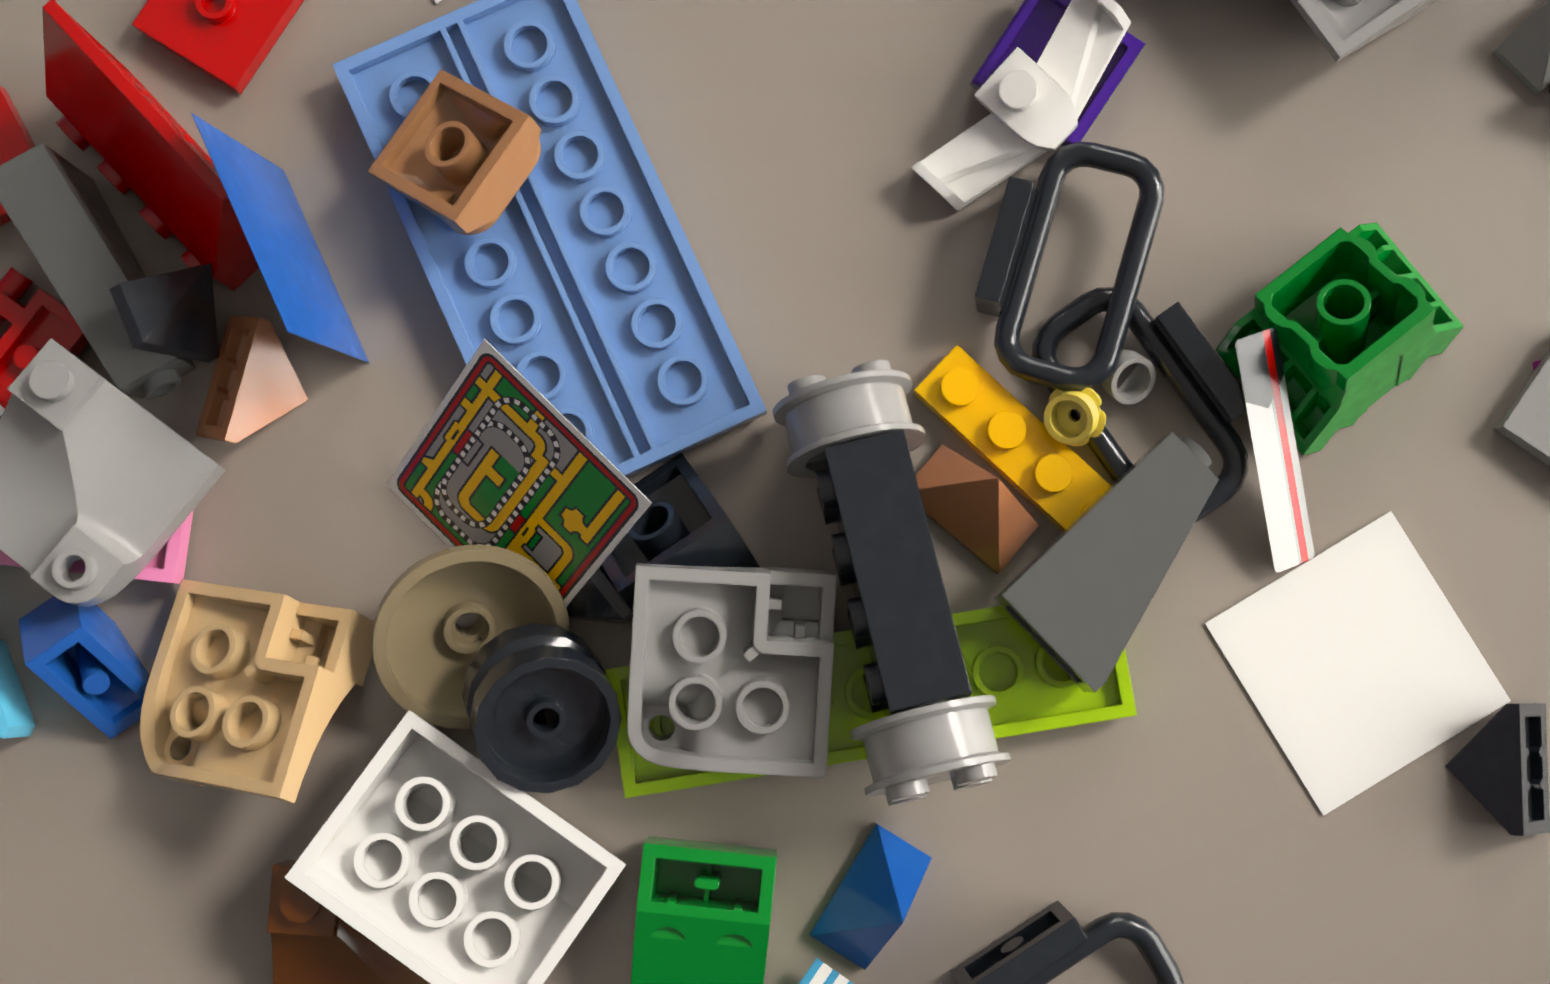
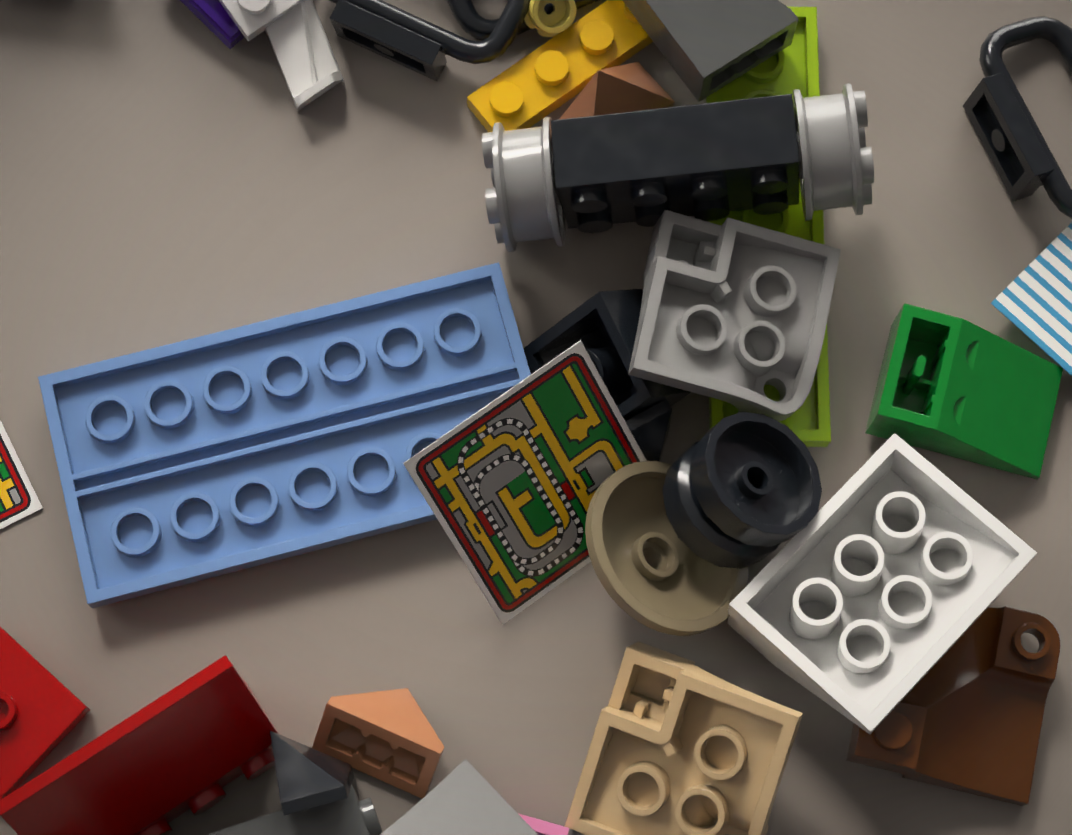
camera: 85 degrees left, 10 degrees down
sticker [191,113,369,363] -> none
medium nougat slope [368,69,541,235] -> none
blue slope [810,823,932,970] -> none

